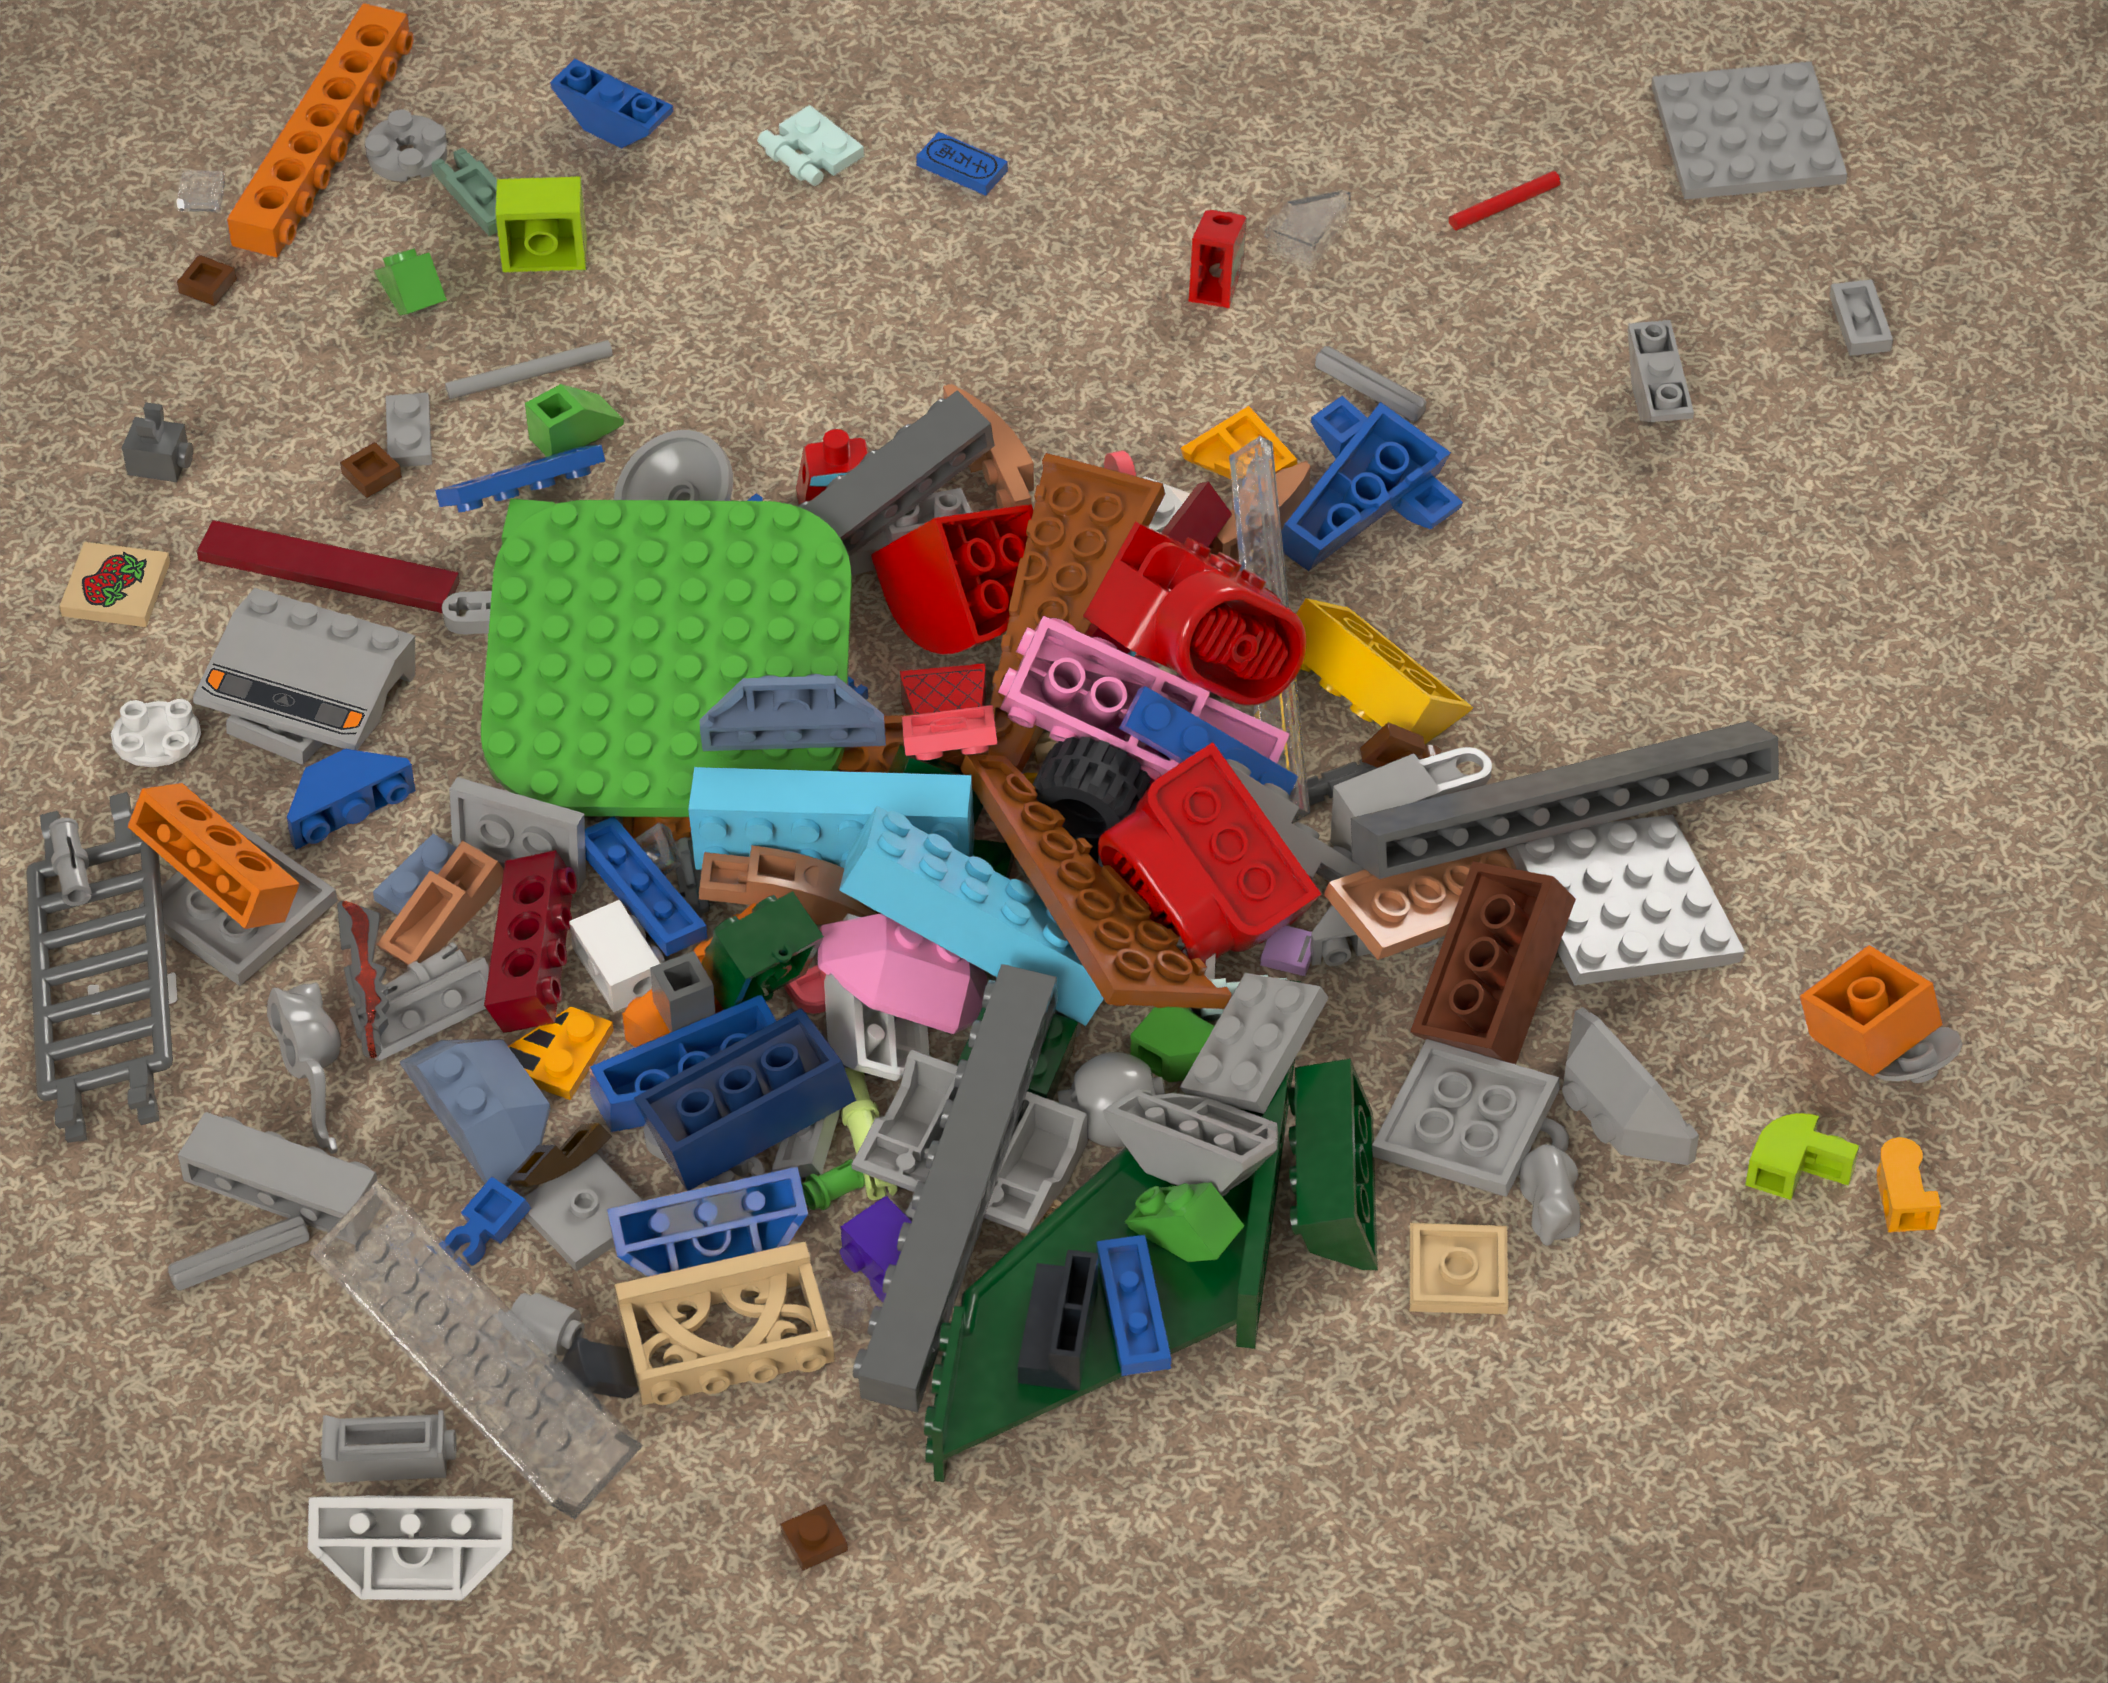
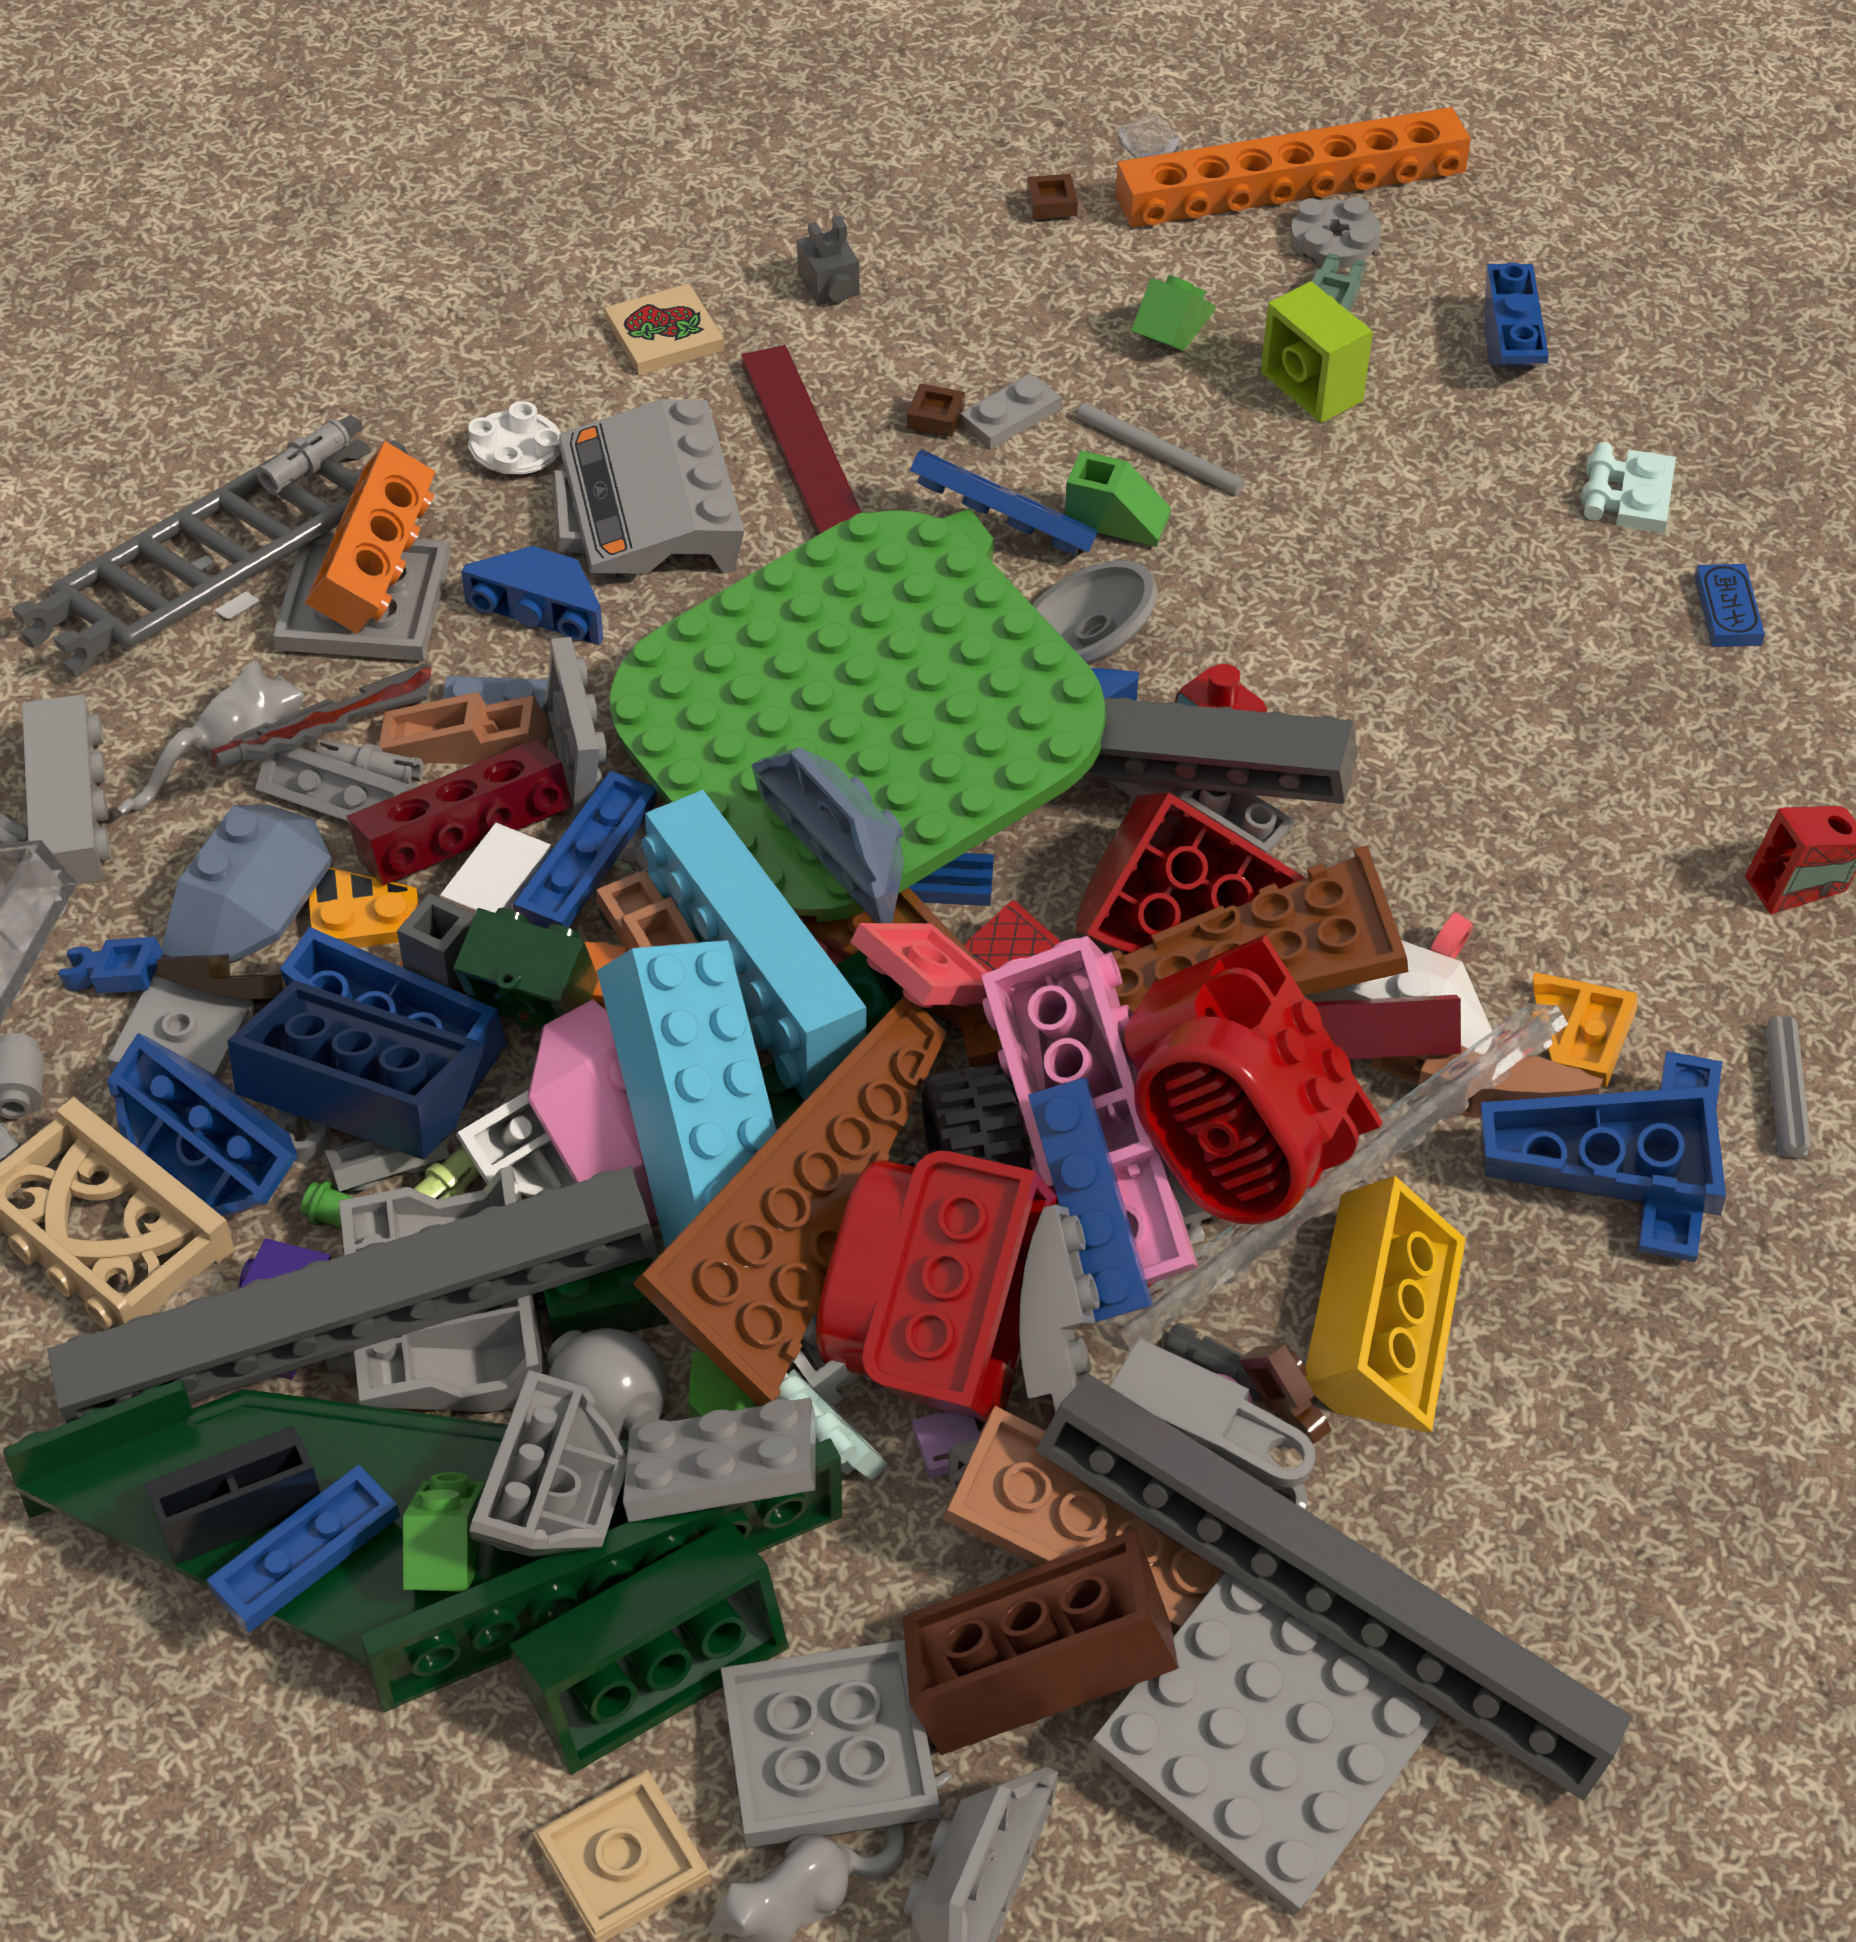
camera: 55 degrees right, 0 degrees up
nougat slope [943,384,1034,509] -> none

